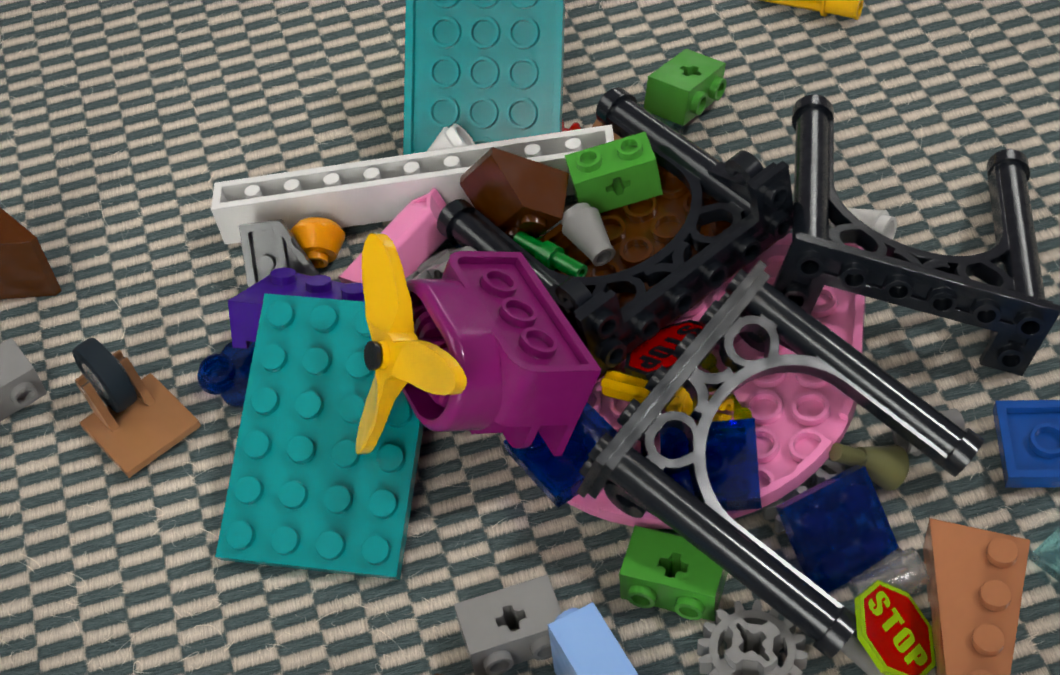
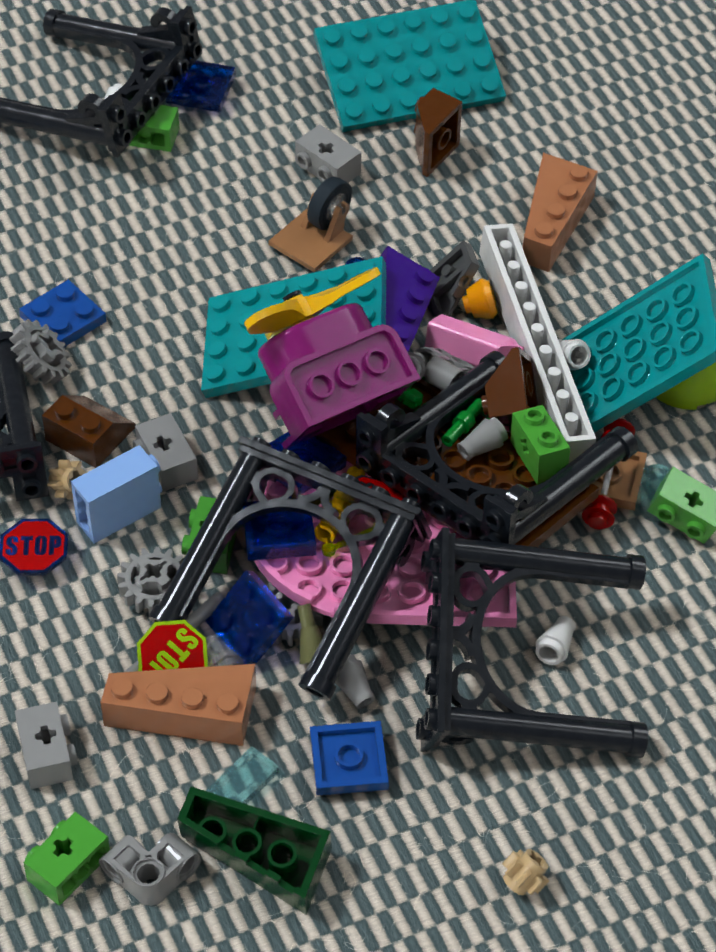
camera: 75 degrees right, 0 degrees up
none -> nougat wedge [523,153,598,272]

